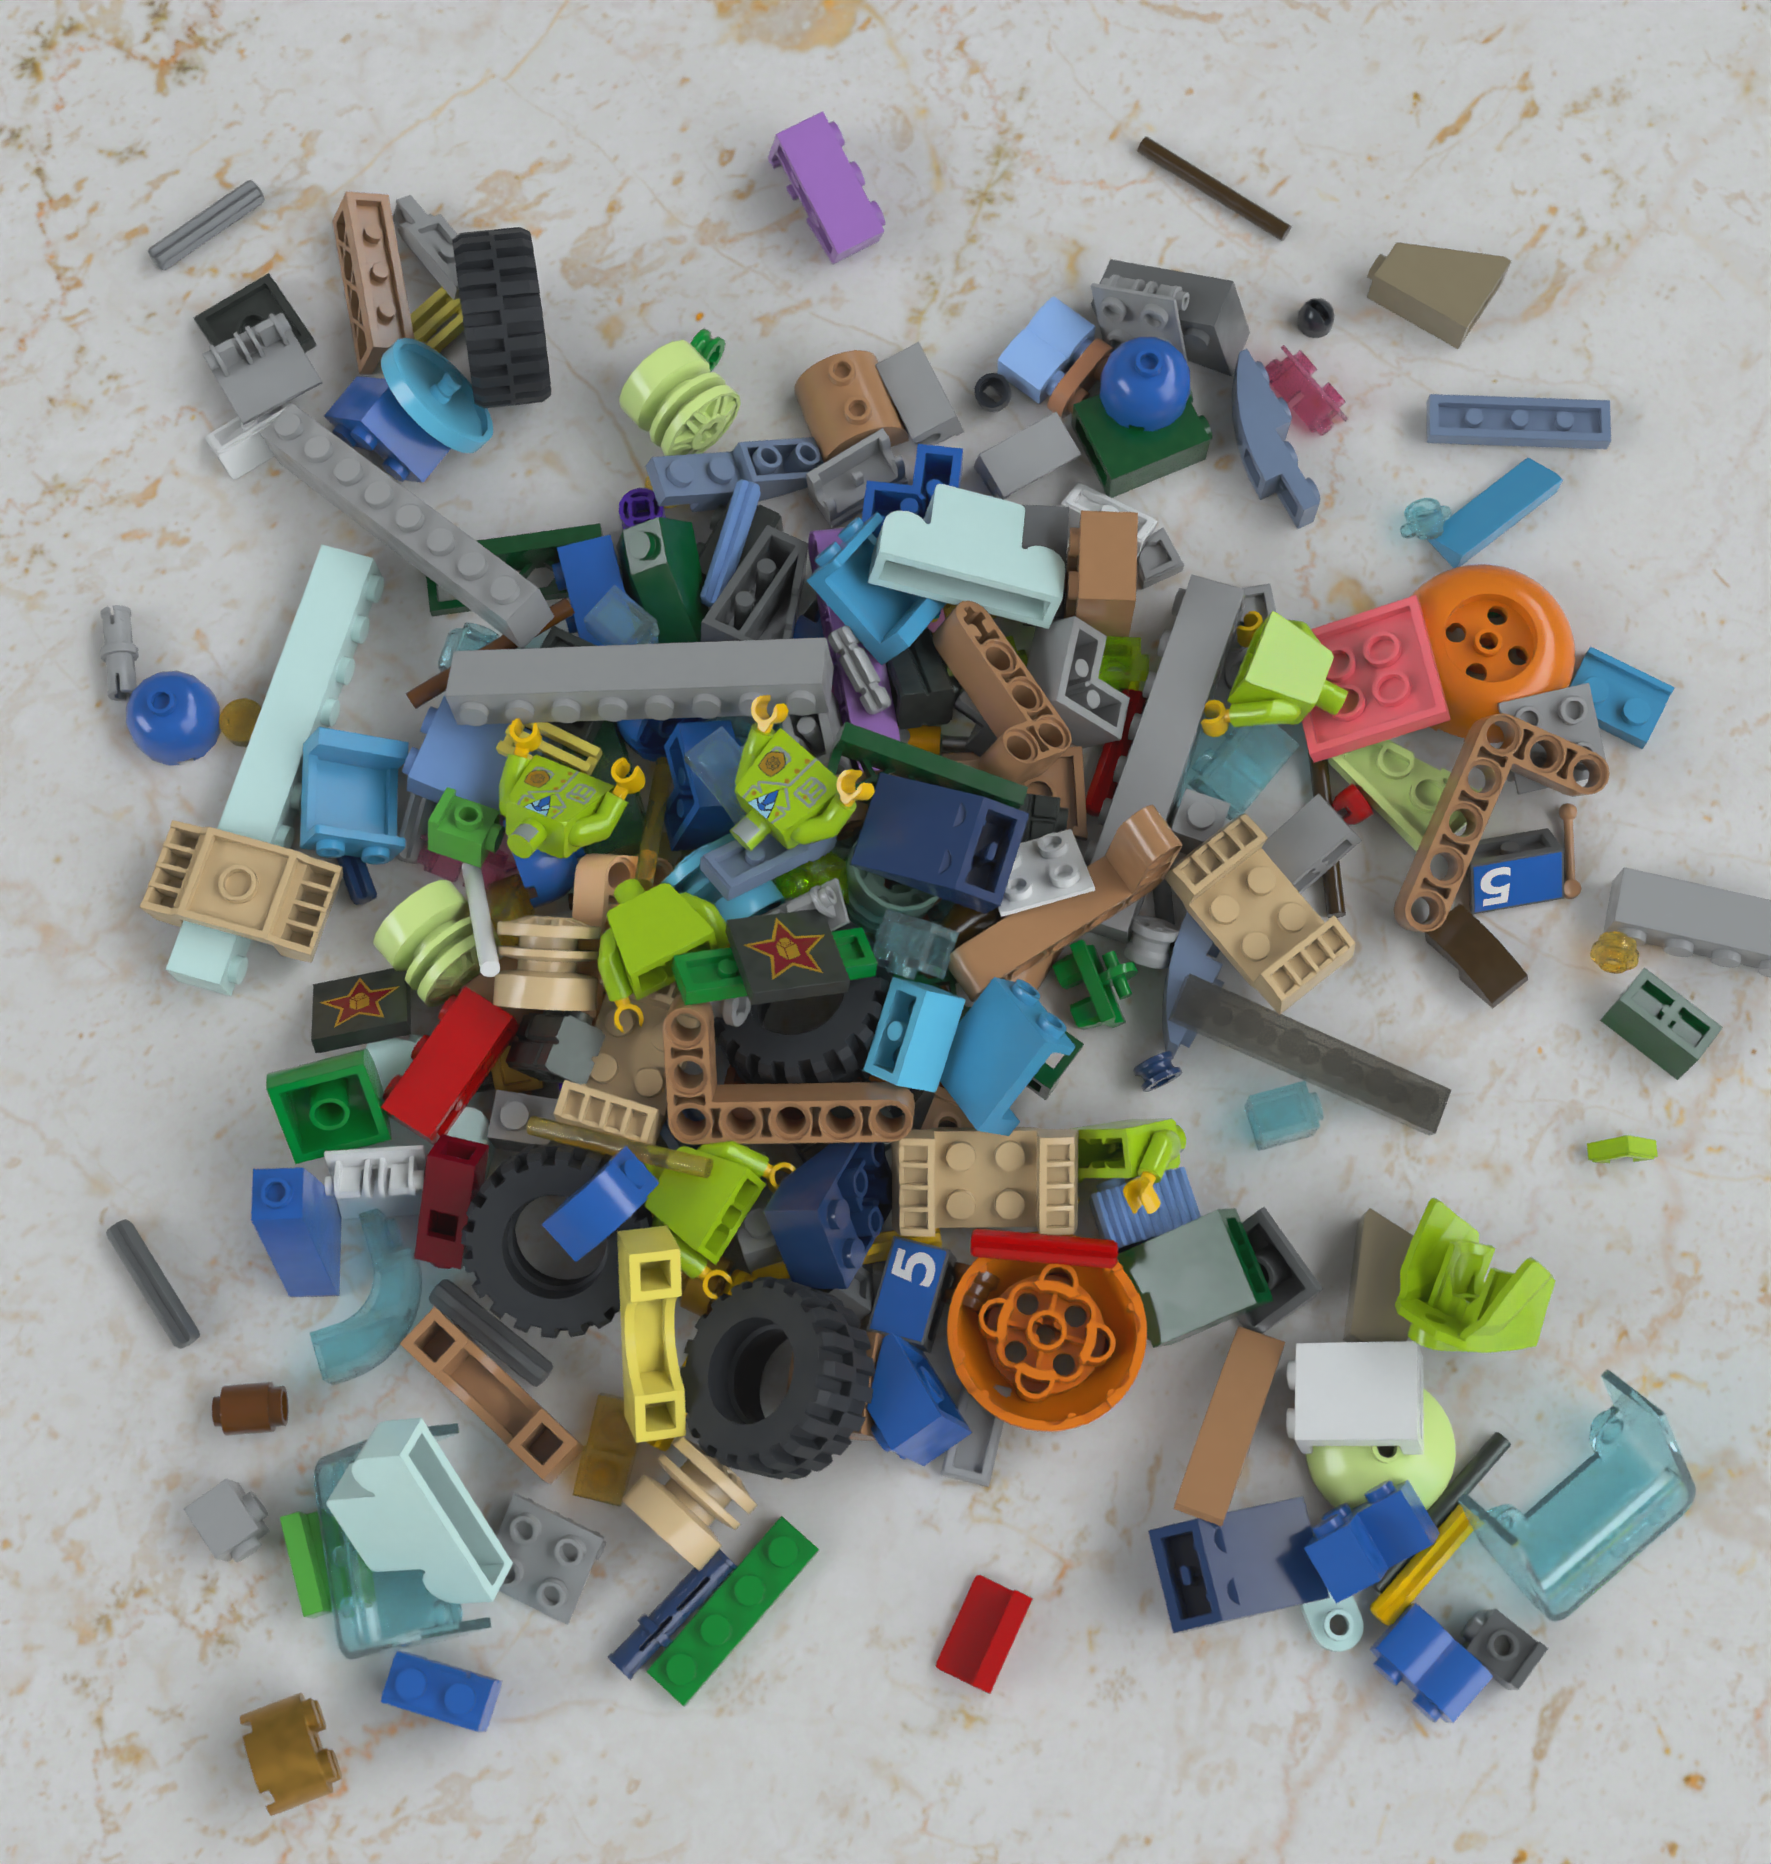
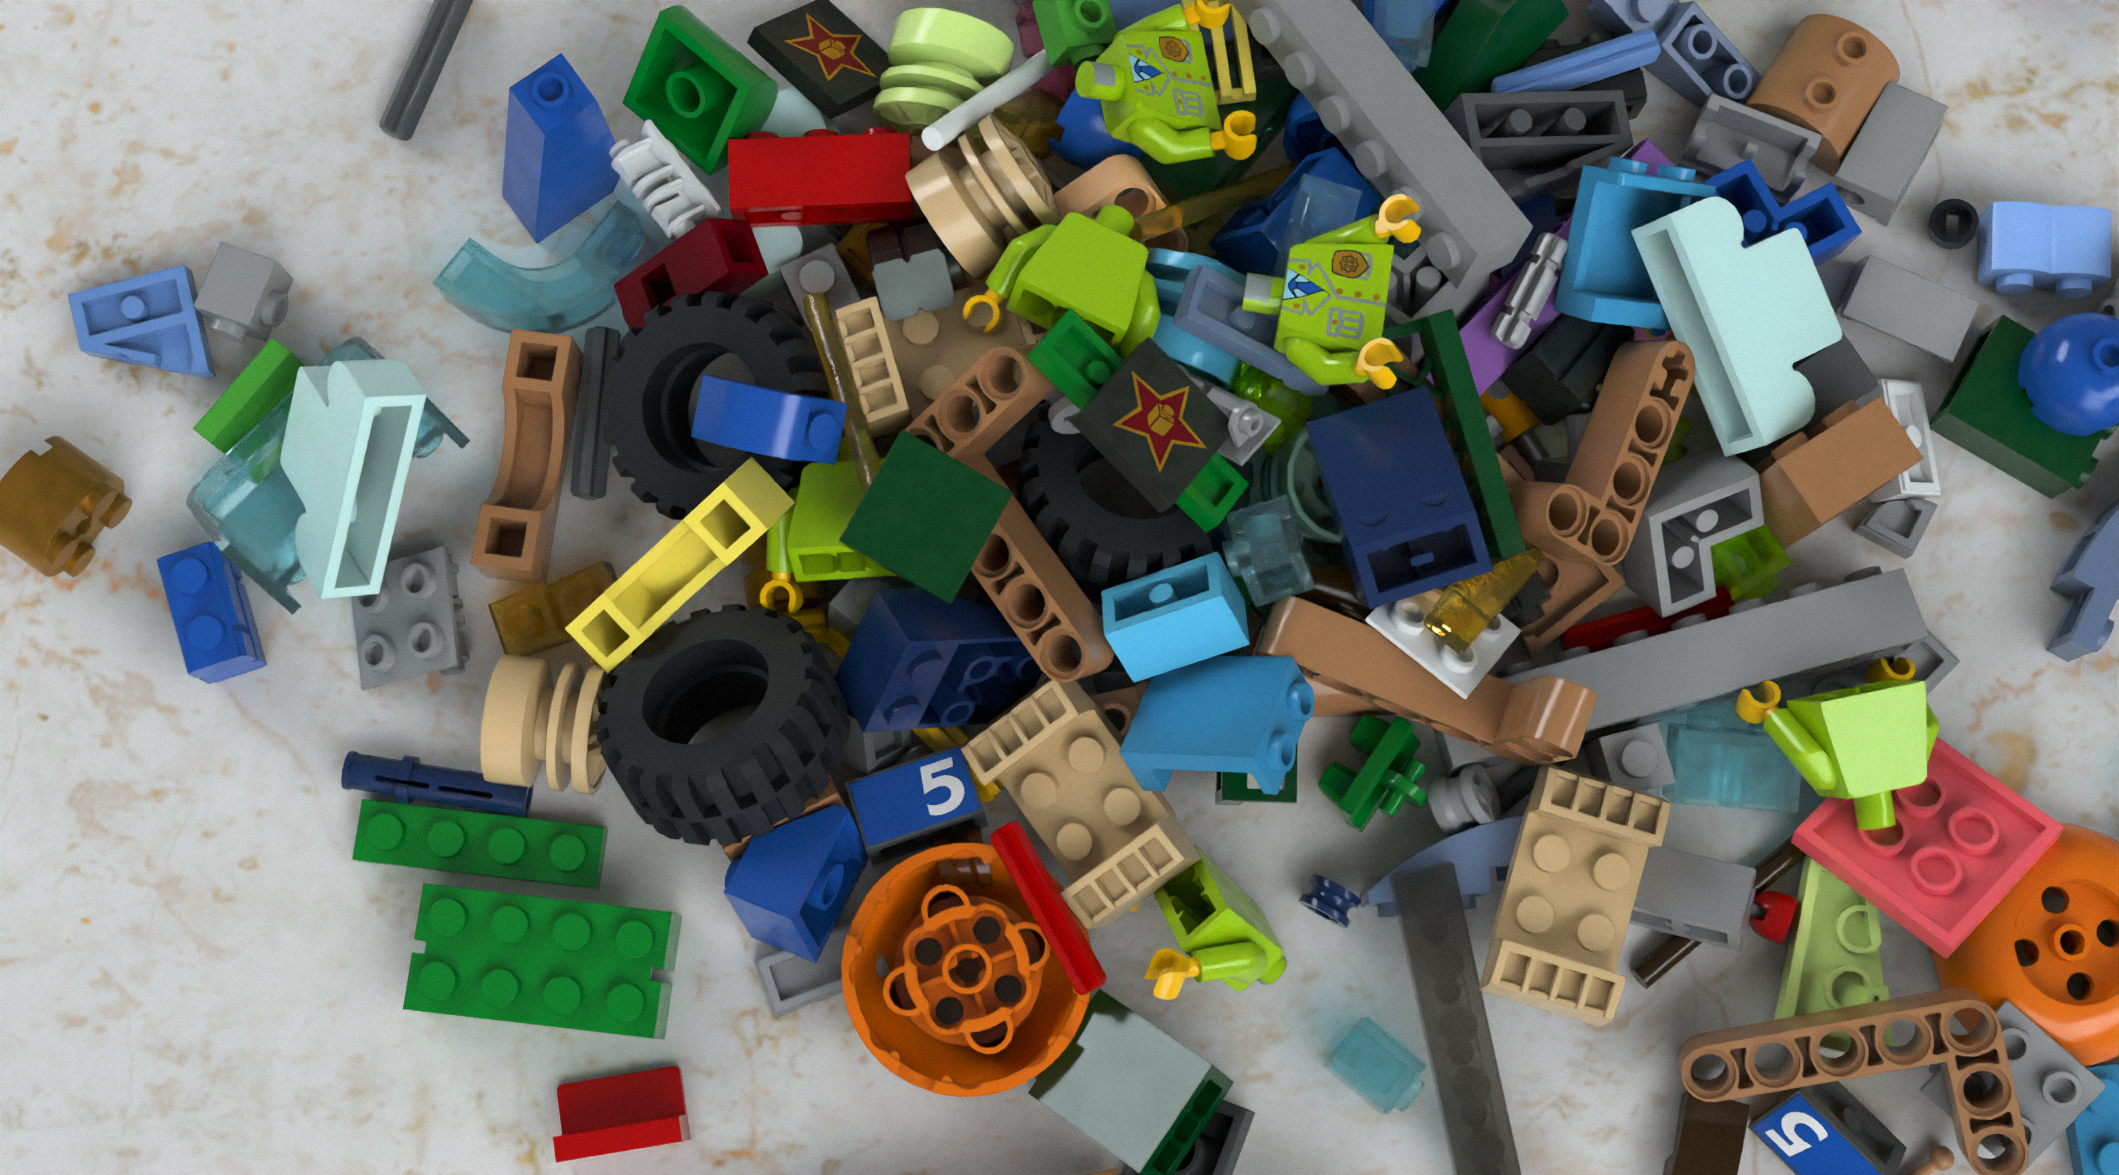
camera: 50 degrees right, 5 degrees up
reddish brown brick [212,1382,289,1436] -> none
nougat plate [1047,338,1115,419] -> none
medium blue brick [1089,1167,1201,1253] -> none
none -> medium blue wing [68,264,216,379]
none -> green piece [403,883,682,1039]
none -> dark green tile [838,429,1013,605]
none -> clear yellow slope [1424,547,1544,654]

